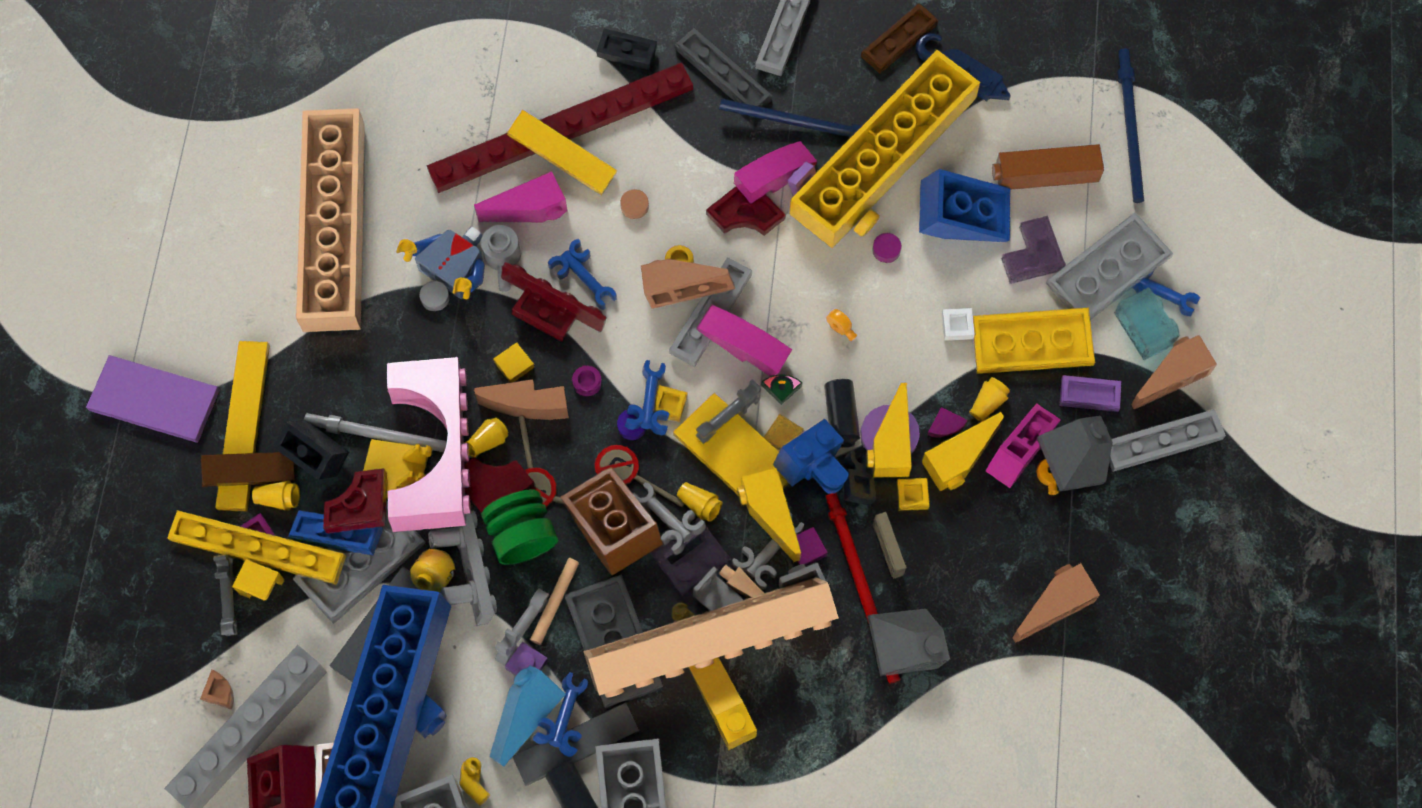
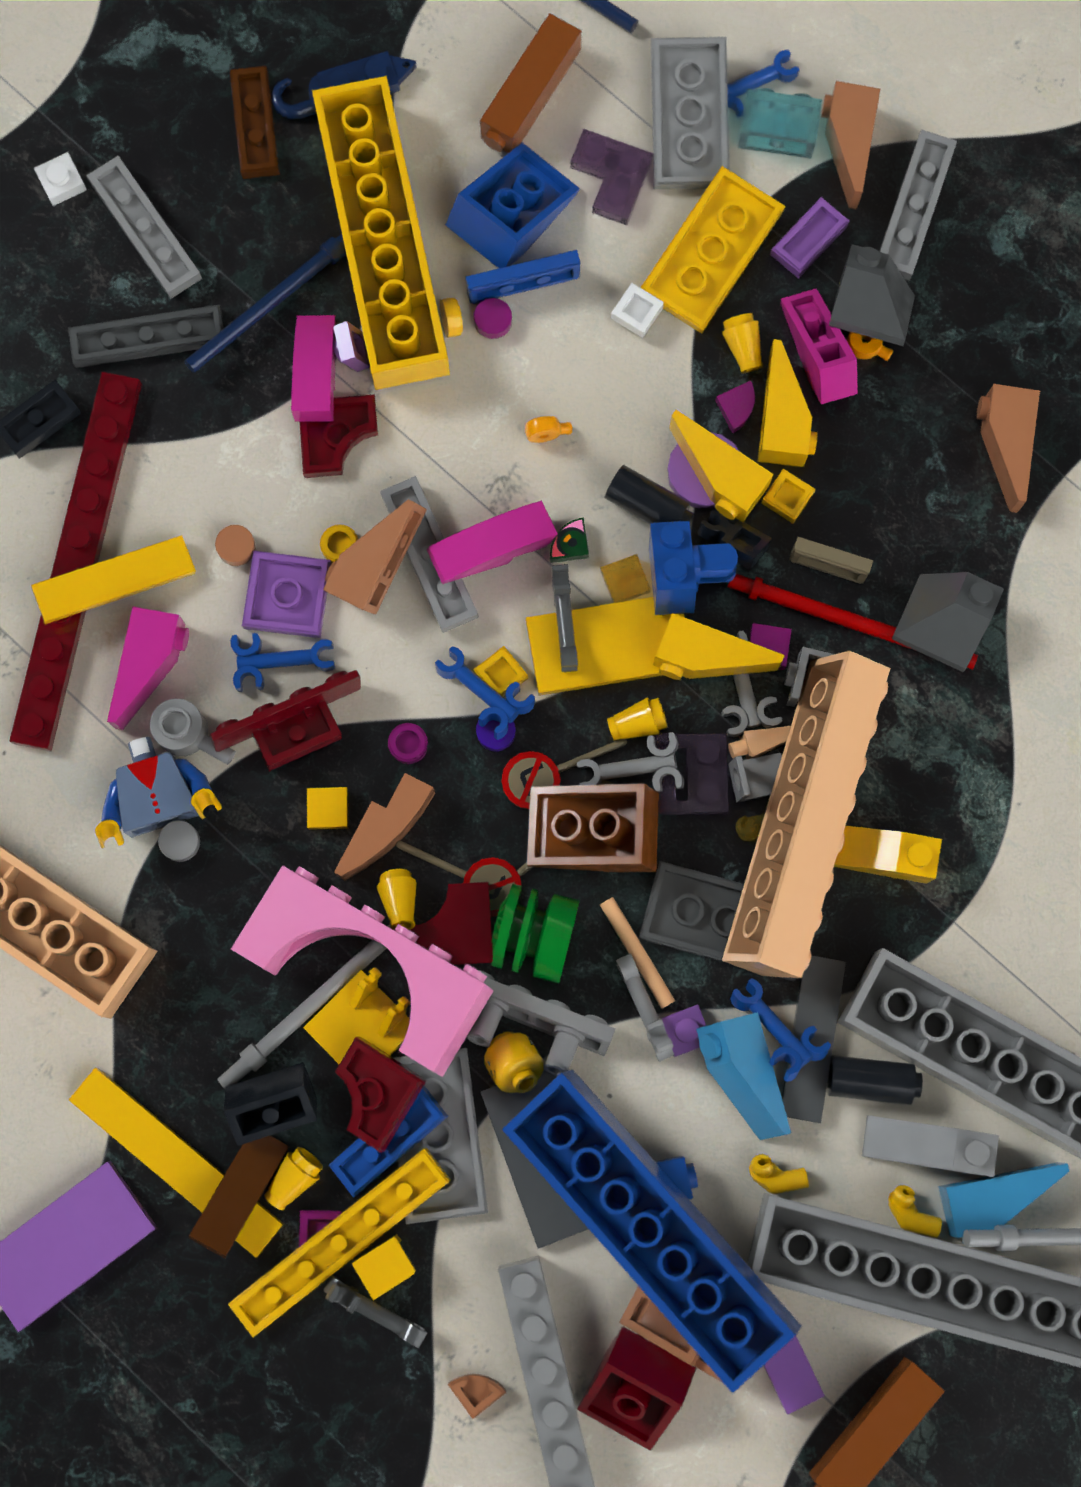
camera: 55 degrees left, 10 degrees up
none -> medium lavender tile [242,551,332,638]
none -> blue tile [466,250,580,304]

